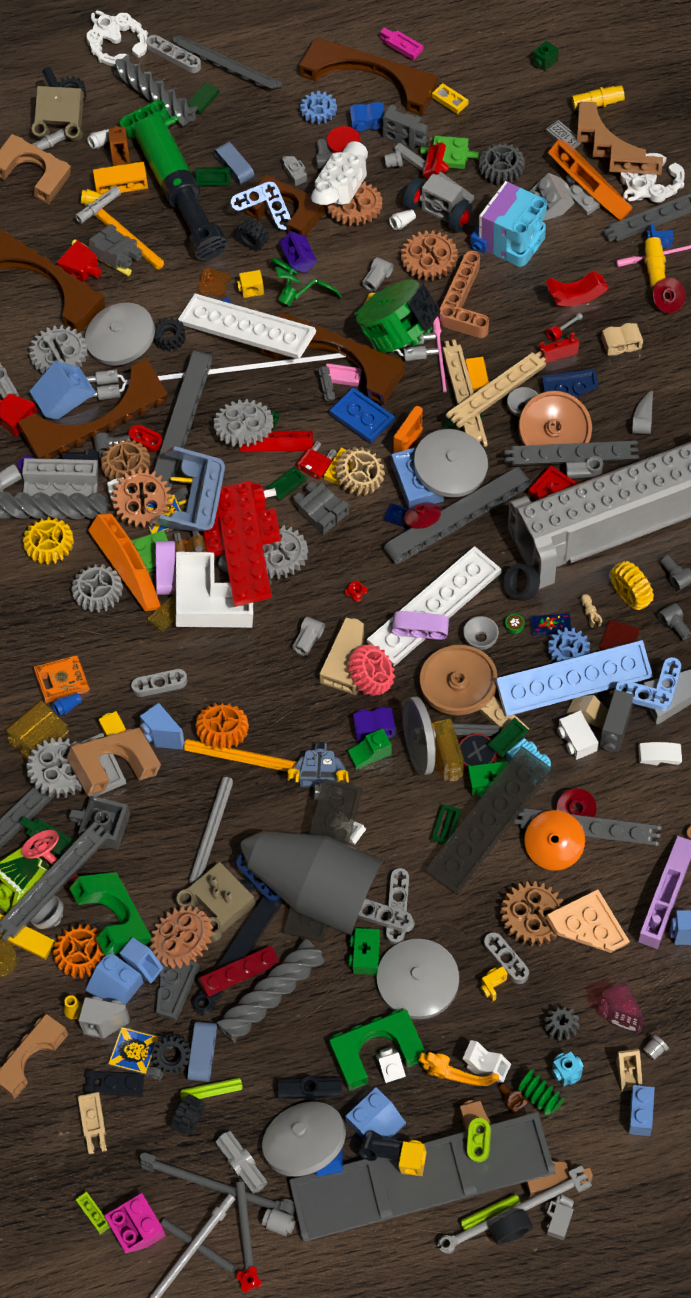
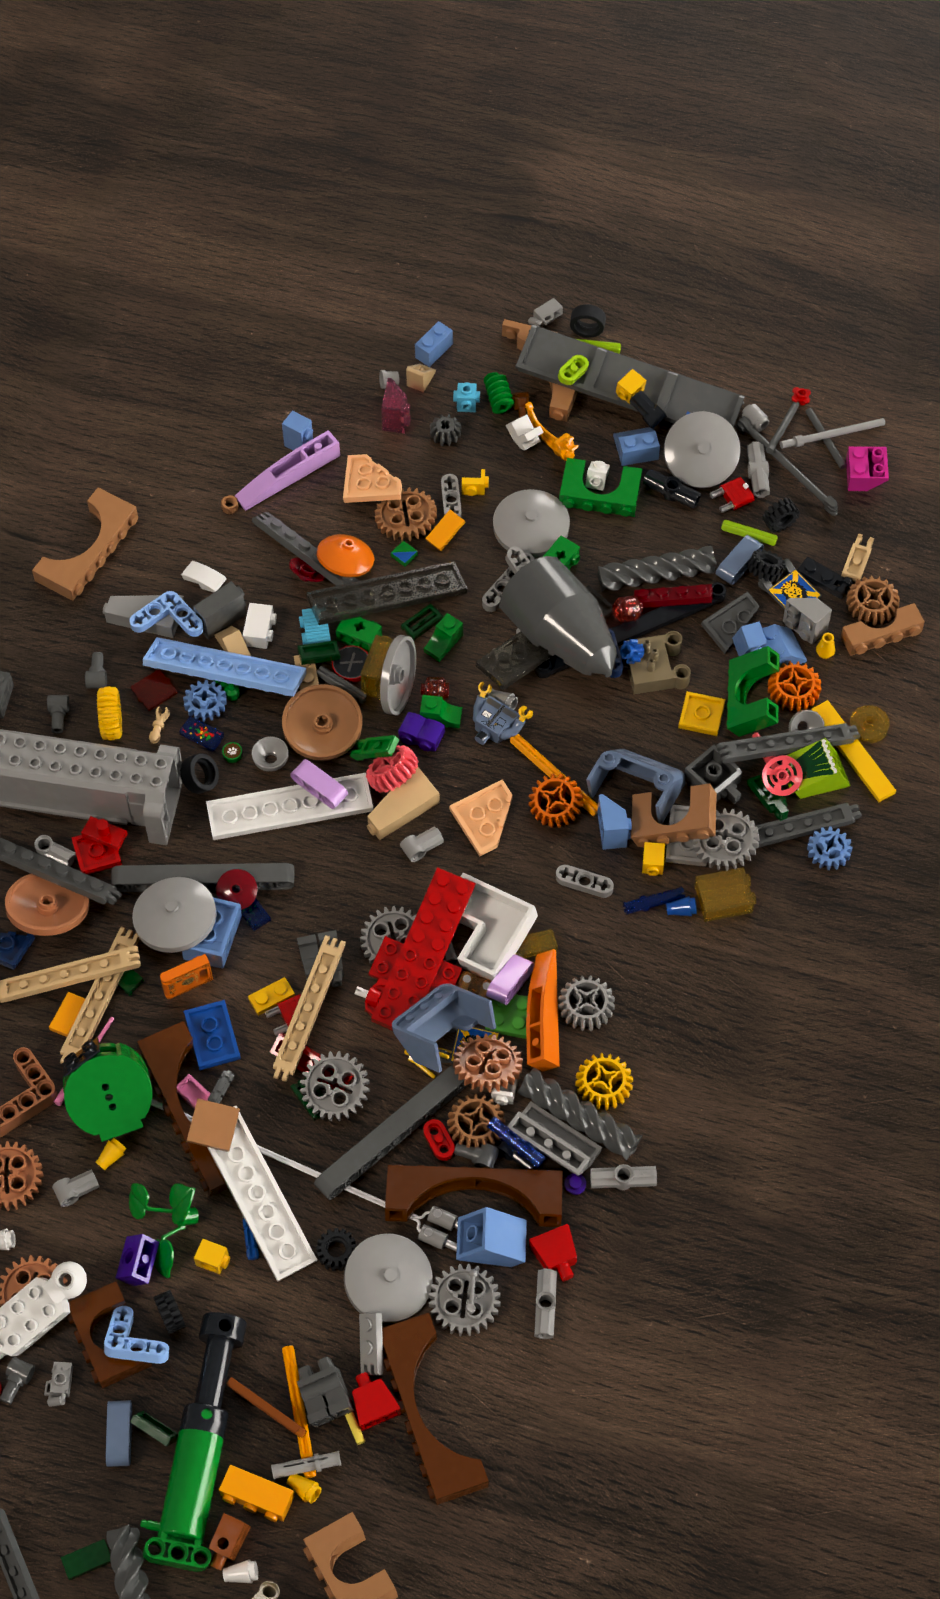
camera: 150 degrees left, 0 degrees up
orange container [34,656,90,703] -> none
lime piece [76,1192,110,1235] -> none
nougat gear [150,906,214,969] -> none
light grey axle [189,777,233,884] -> none
clear orange plate [198,268,232,297] -> none
dark green tile [267,466,307,502] -> none
tan gear [335,446,385,496] -> none
red plate [345,581,367,602] -> none
light grey hinge [438,1166,592,1254] -> none
light grey piece [507,387,539,417] -> none
none -> medium nougat tile [186,1098,240,1152]
none -> dark orange tile [227,1377,307,1438]
none -> tan hinge [273,935,346,1082]
none -> green hinge [350,735,399,761]
none -> light grey hinge [359,1313,383,1375]
none -> green tile [391,541,418,567]
none -> clear red head [421,677,449,701]
none -> green arch [424,613,463,662]
none -> light orange tile [426,510,465,551]
none -> light nougat plate [449,779,512,857]
none -> clear blue pin [487,1116,546,1168]
none -> sand blue windscreen [586,749,686,824]
none -> clear red head [612,596,643,622]
none -> blue gear [620,639,644,664]
none -> clear blue pin [623,886,686,915]
none -> yellow tile [678,691,726,736]
none -> red piece [710,477,755,513]
none -> medium nougat gear [846,575,900,626]

